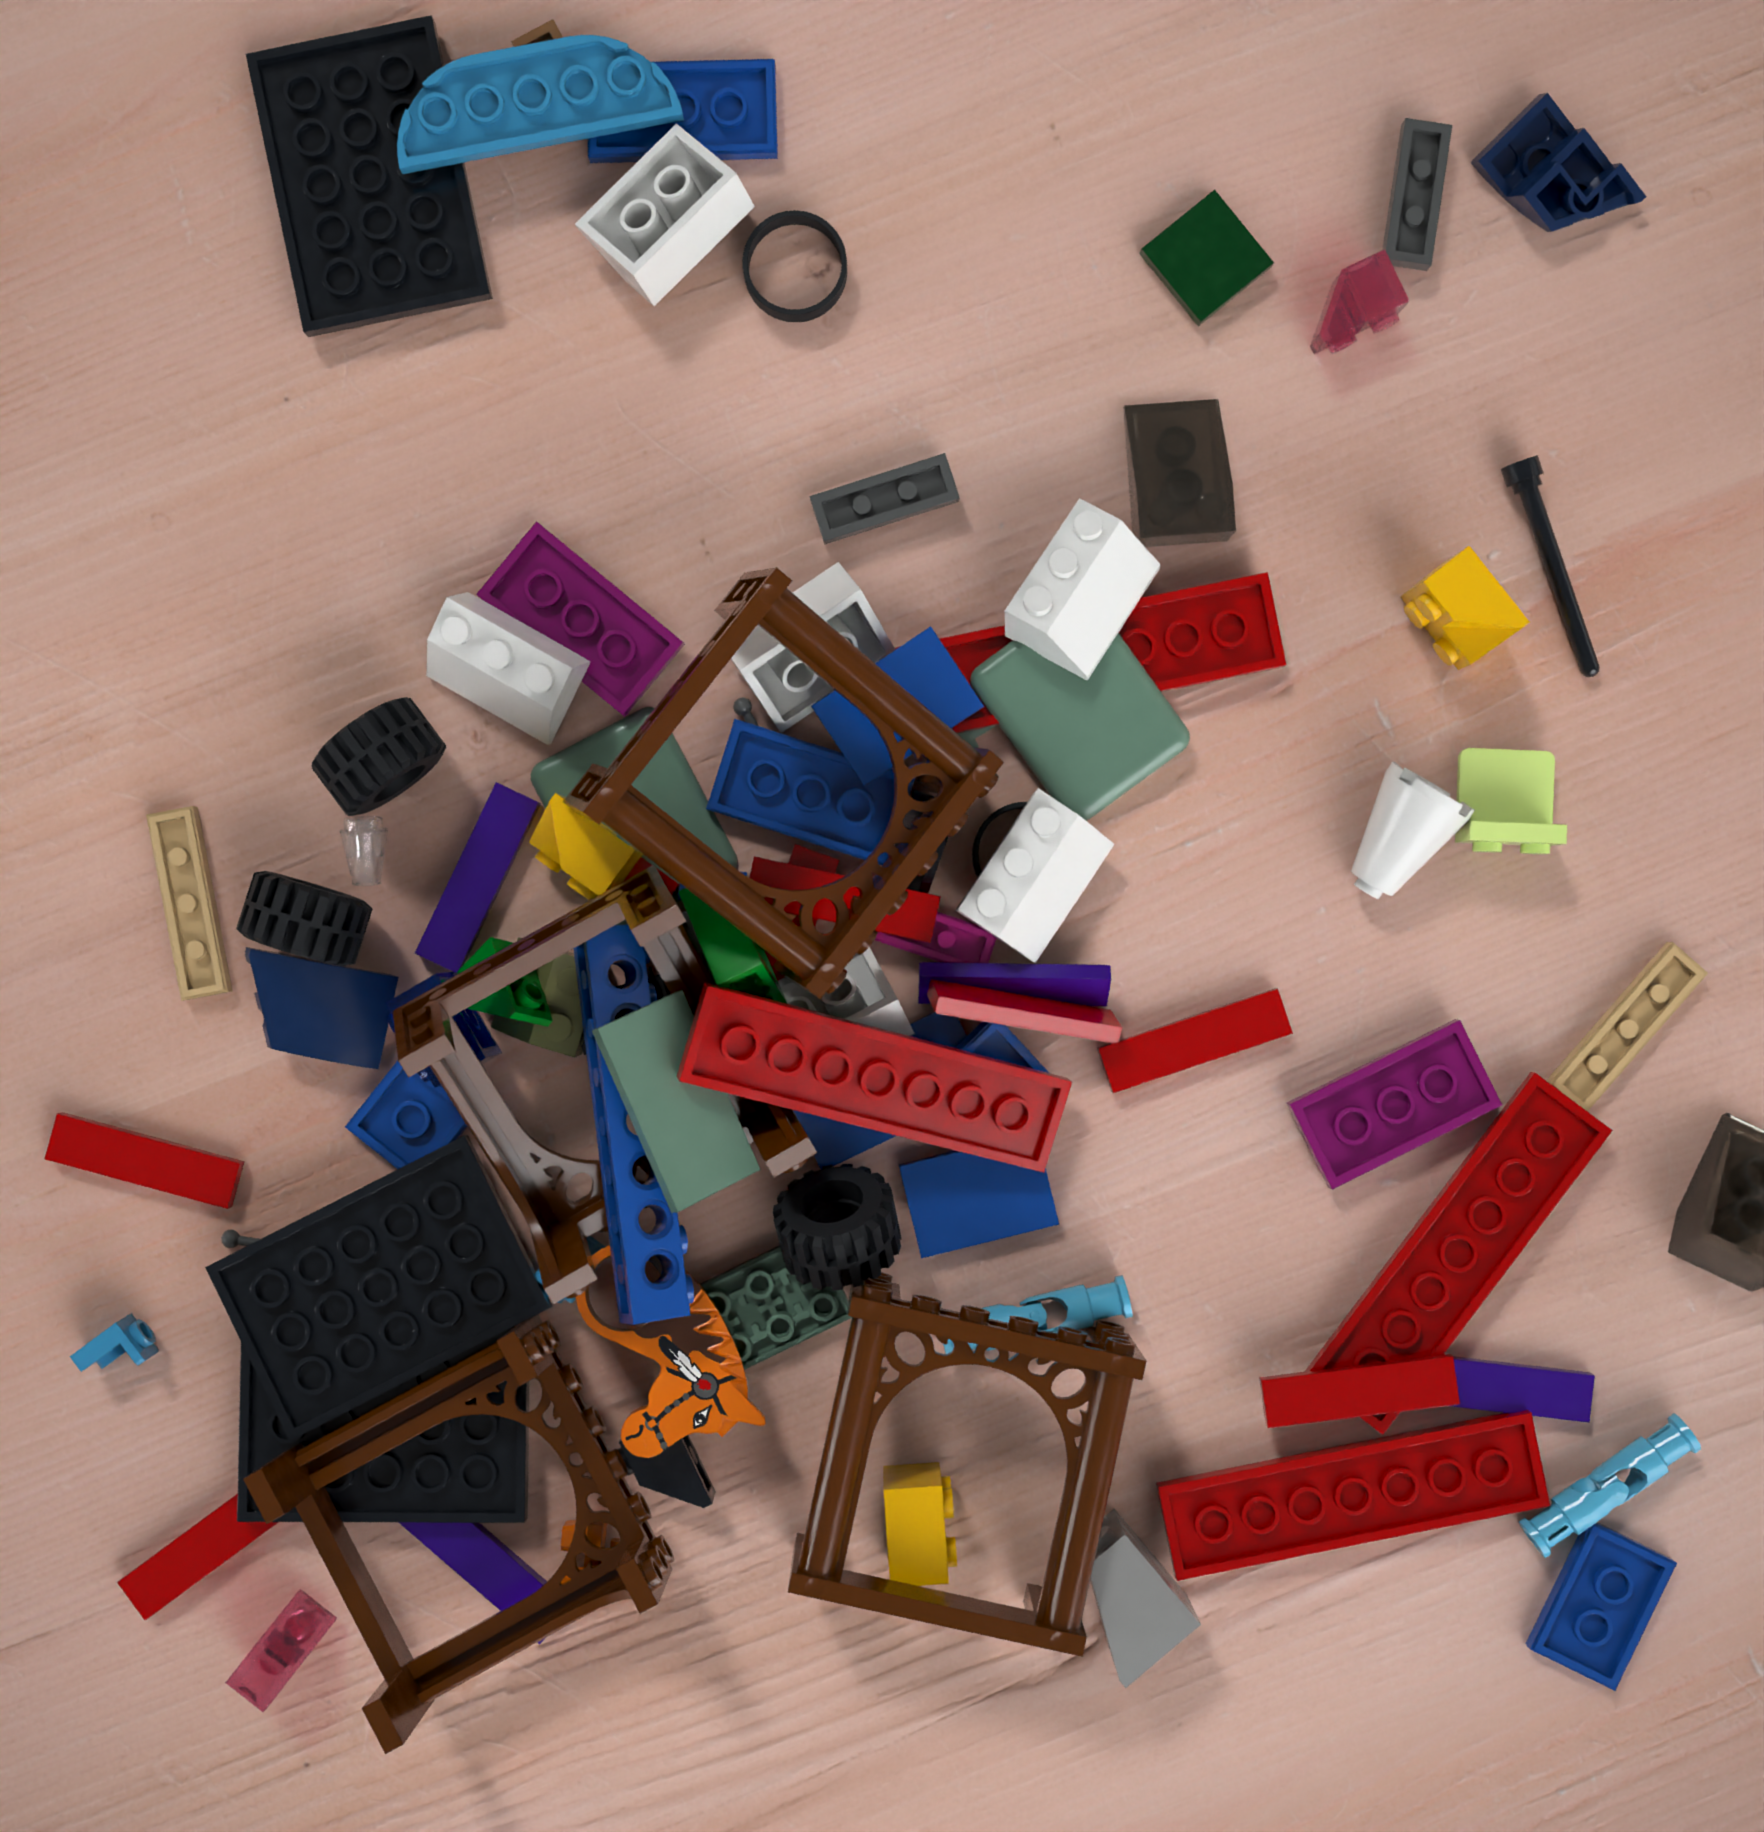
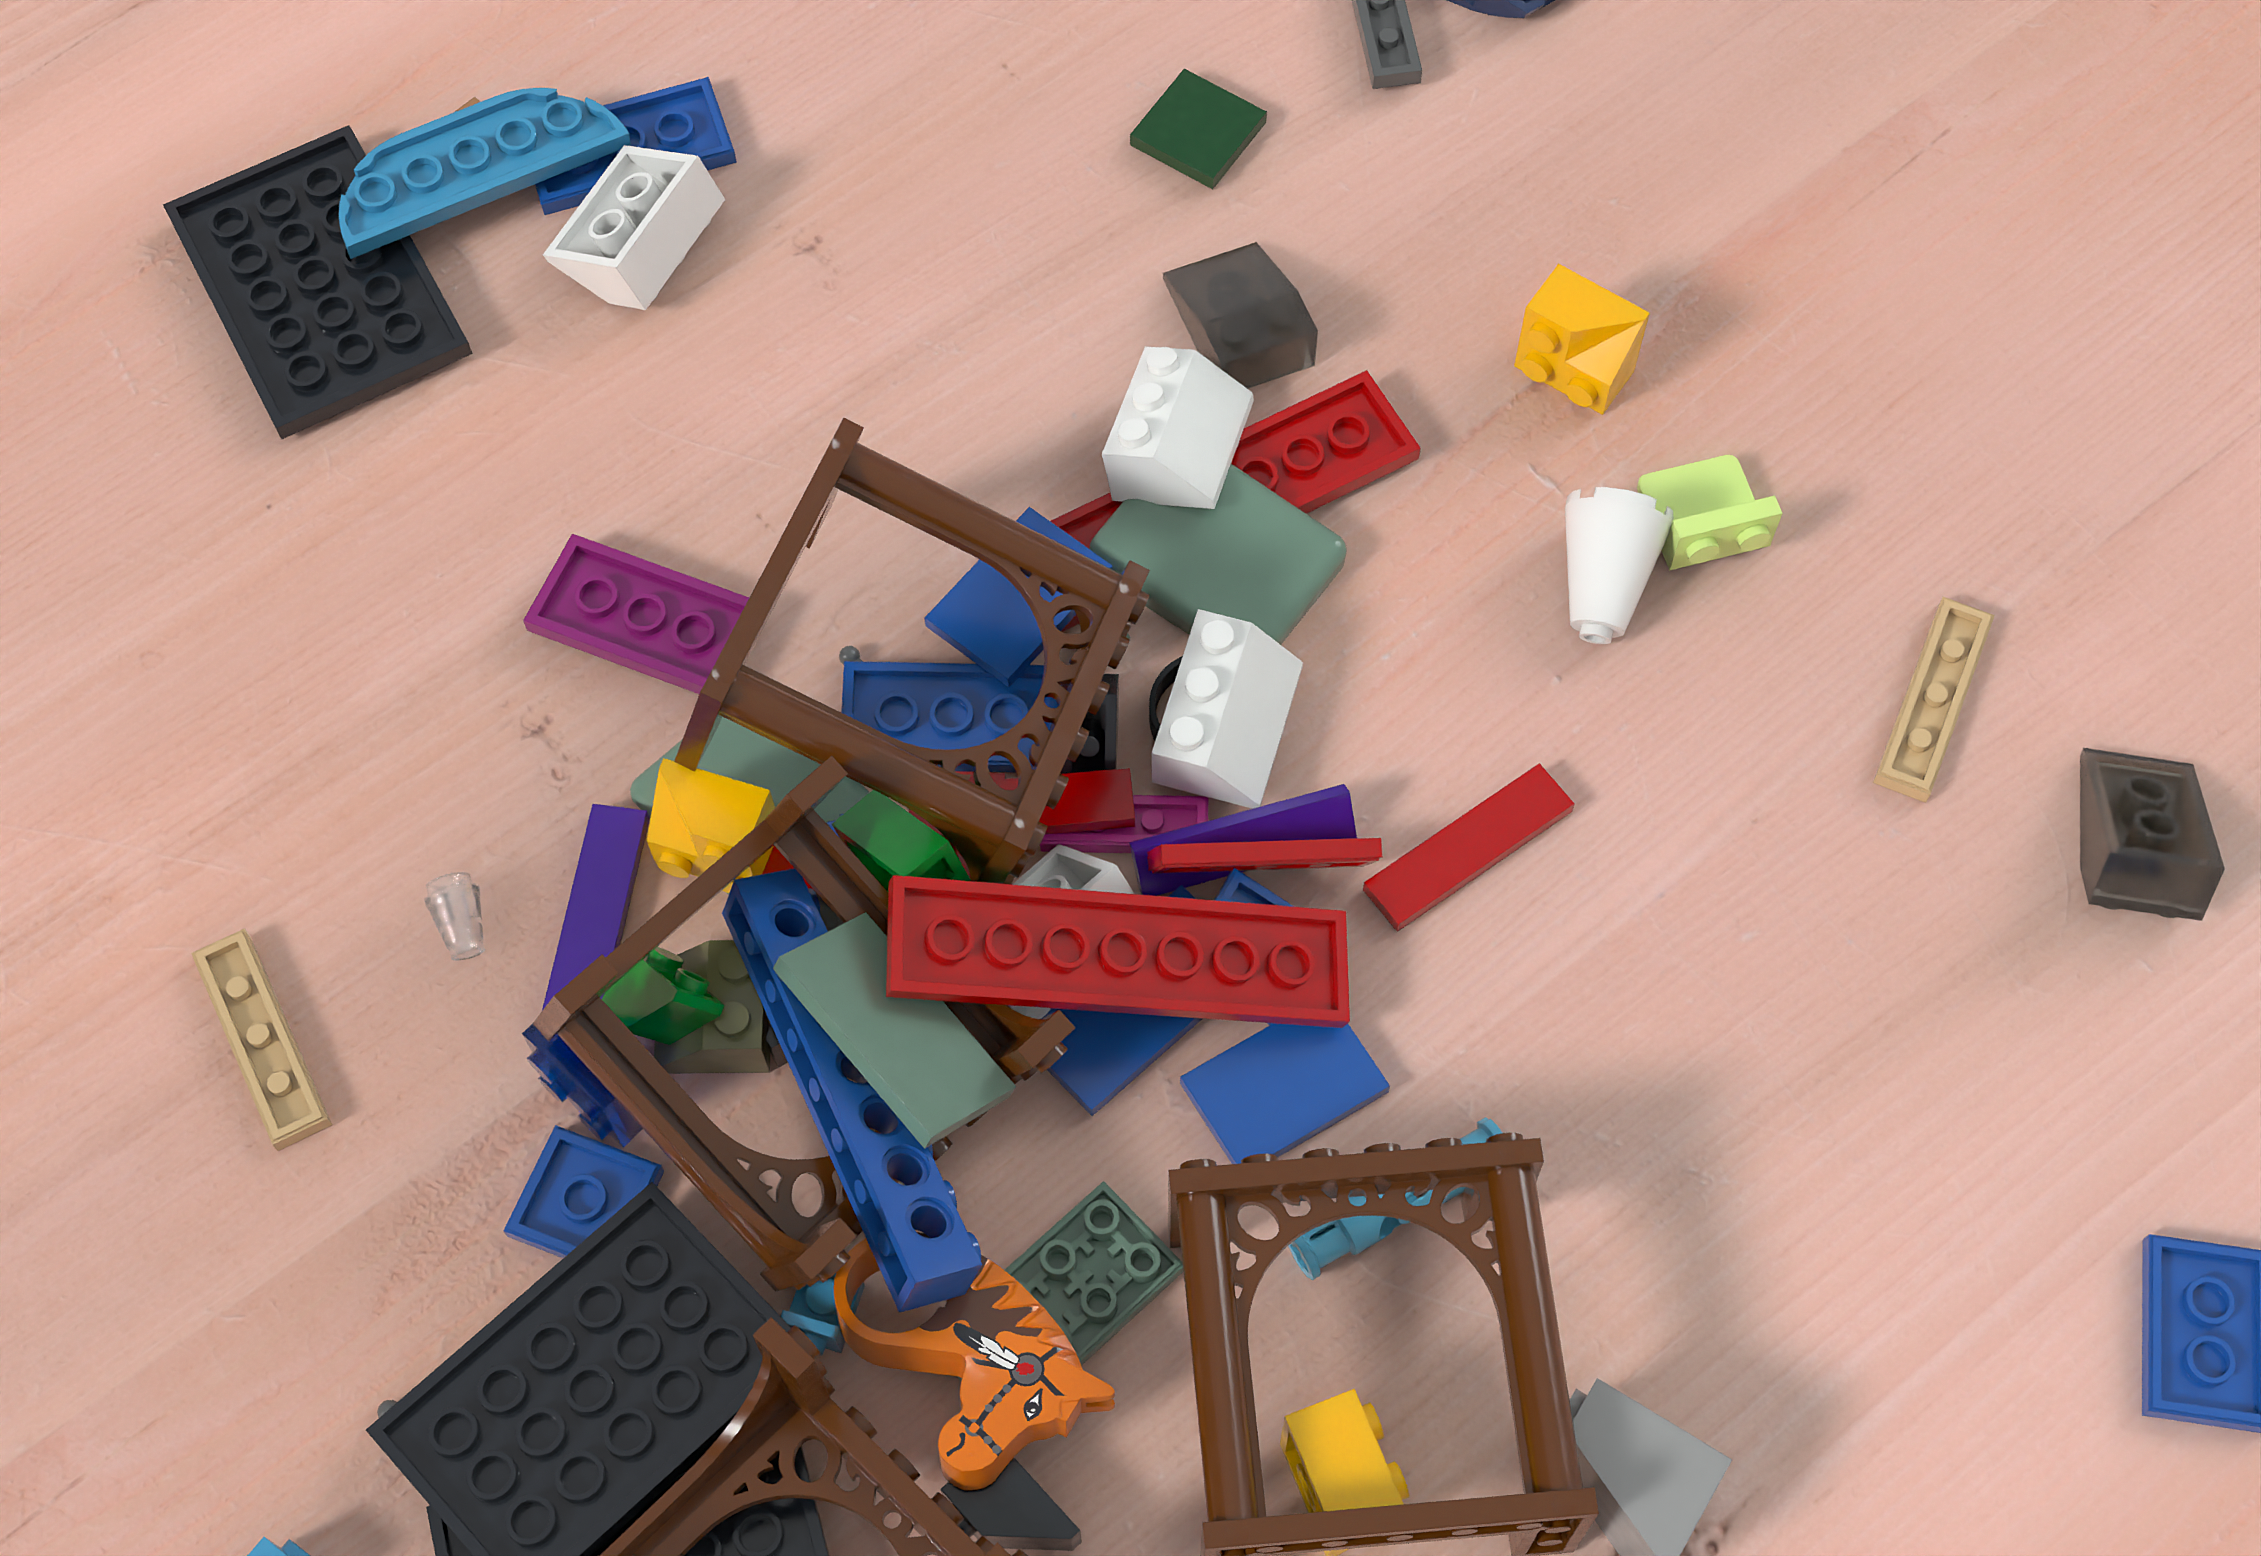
camera: 20 degrees left, 25 degrees down
red tile [44,1112,245,1209] -> none
black tyre [236,871,373,966] -> none
dark blue slope [245,947,399,1070] -> none
black tyre [311,697,446,816] -> none
white slope [426,592,591,745] -> none
white slope [731,562,895,733] -> none
black tyre [742,210,847,322] -> none
black tyre [773,1164,902,1290] -> none
dark grey plate [810,453,960,545] -> none
red plate [1156,1410,1550,1581] -> none
red tile [1259,1354,1460,1428] -> none
magenta plate [1287,1019,1502,1190] -> none
red plate [1304,1072,1613,1435] -> none
clear pink slope [1310,249,1409,354] -> none
dark purple tile [1451,1356,1595,1423] -> none
black piece [1501,455,1600,677] -> none
medium azure piece [1519,1413,1701,1558] -> none

